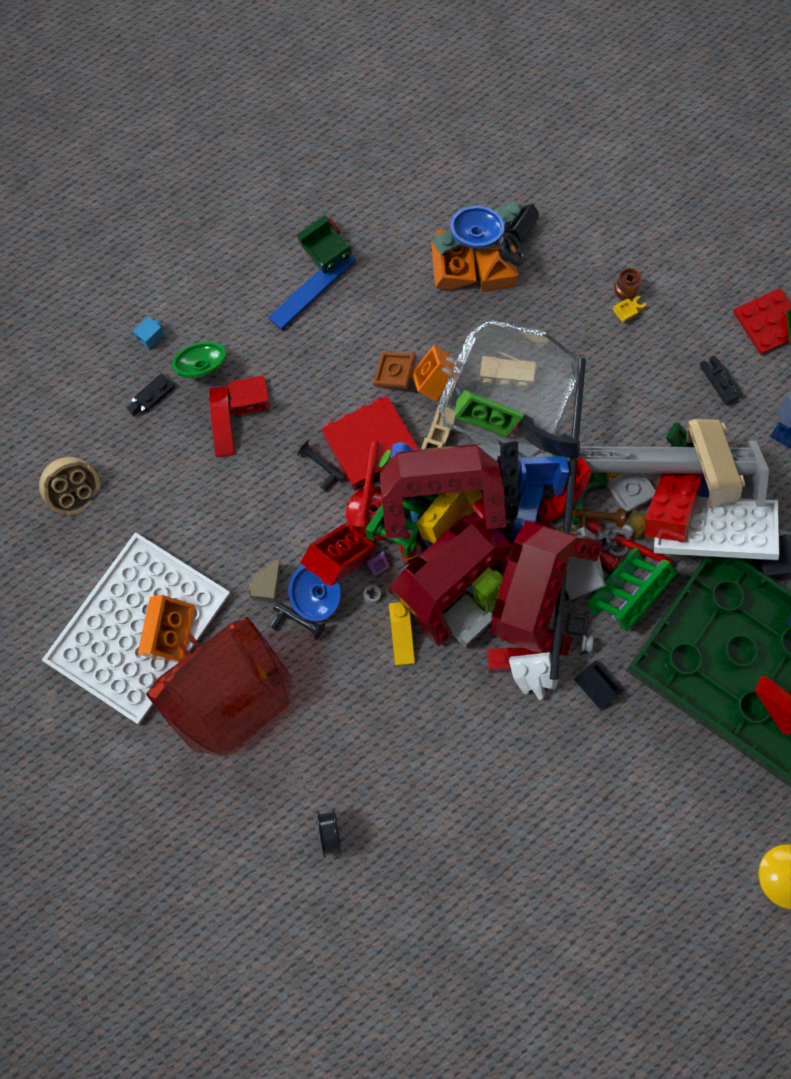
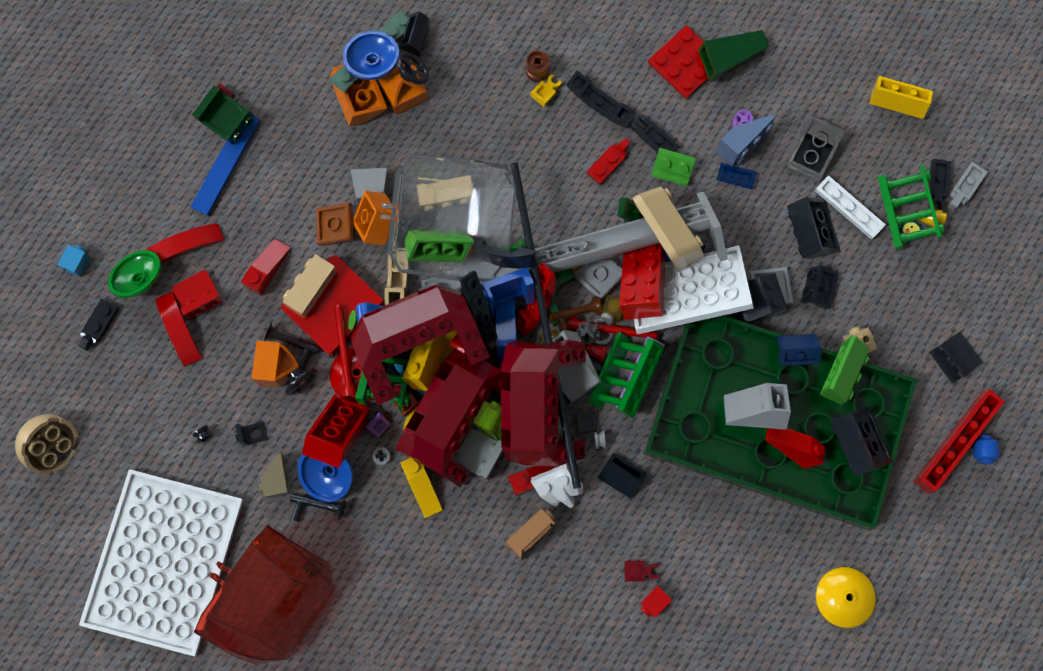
camera: 20 degrees left, 5 degrees up
orange slope [138,595,196,663] -> none
none -> red slope [146,223,224,264]
none -> black bush [192,425,213,444]
none -> black bracket [235,422,267,446]
none -> red slope [241,239,291,296]
none -> orange piece [251,340,318,396]
none -> tan brick [283,254,337,318]
none -> light grey torso [351,168,388,203]
none -> medium nougat window [506,509,555,560]
none -> black slope [566,71,637,128]
none -> red hinge [586,138,630,185]
none -> dark red plate [624,561,659,582]
none -> red brick [640,586,672,618]
none -> bright green bracket [652,148,695,186]
none -> light grey slope [723,383,791,429]

